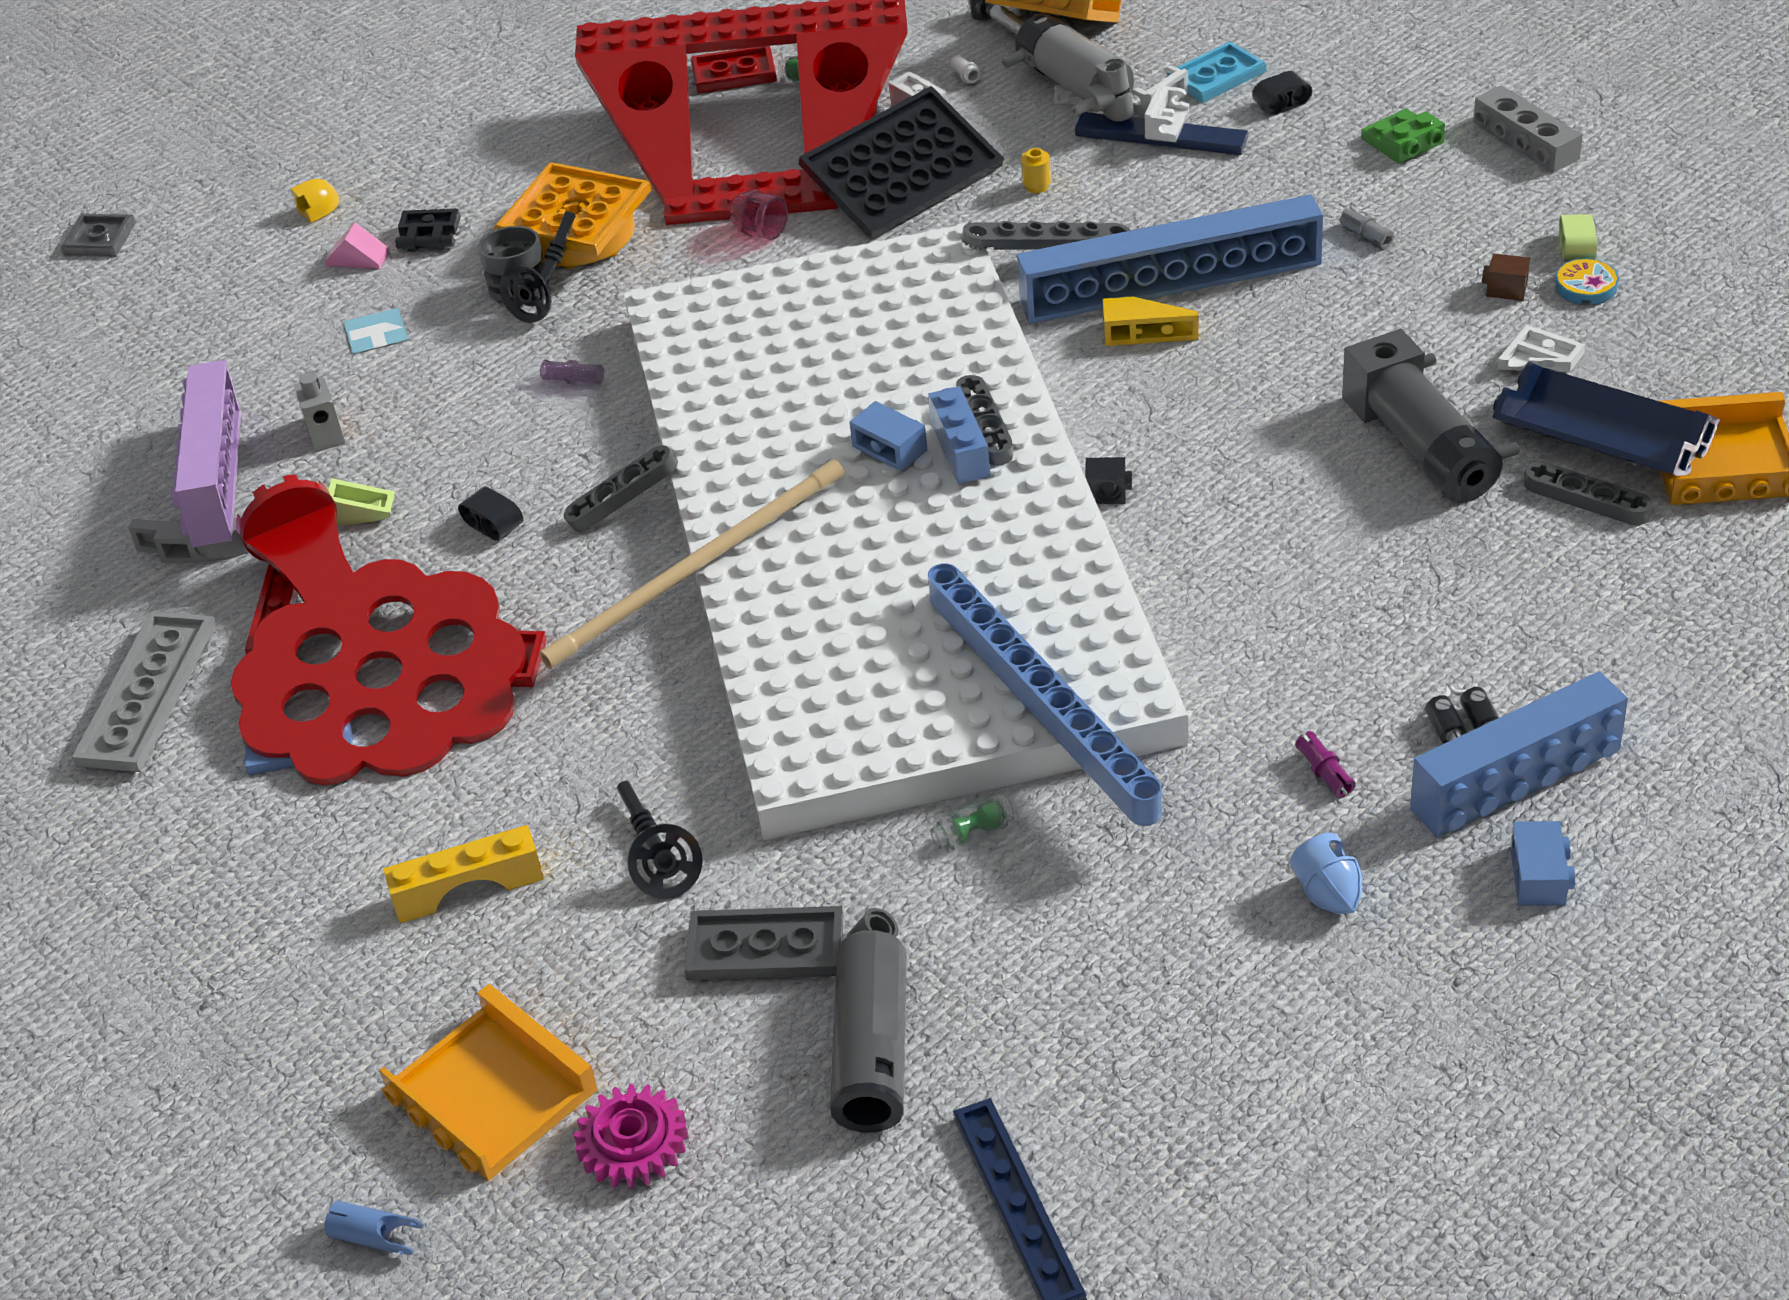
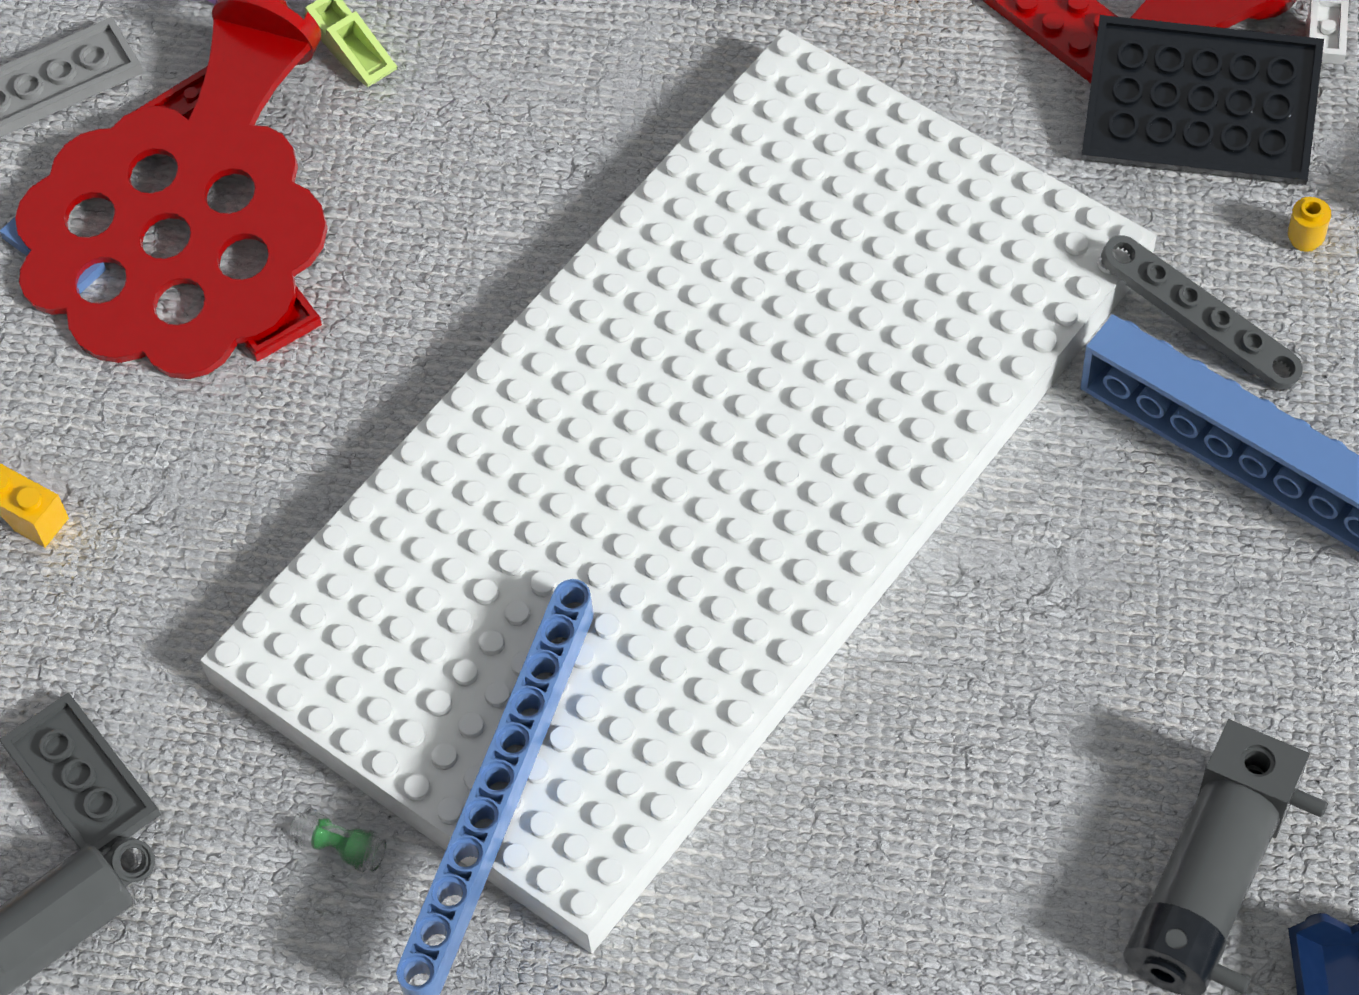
camera: 50 degrees right, 15 degrees up
black beam [458,486,524,541] -> none
tan piece [539,459,845,669] -> none
clear purple pin [540,360,604,385] -> none
dark grey beam [563,445,678,532] -> none
black dish [617,781,703,899] -> none
clear pink helmet [726,190,788,240] -> none
medium blue brick [849,401,927,472] -> none
medium blue brick [928,386,990,484] -> none
dark grey beam [956,375,1013,466] -> none
black brick [1085,457,1132,504] -> none
yellow slope [1102,297,1199,346] -> none

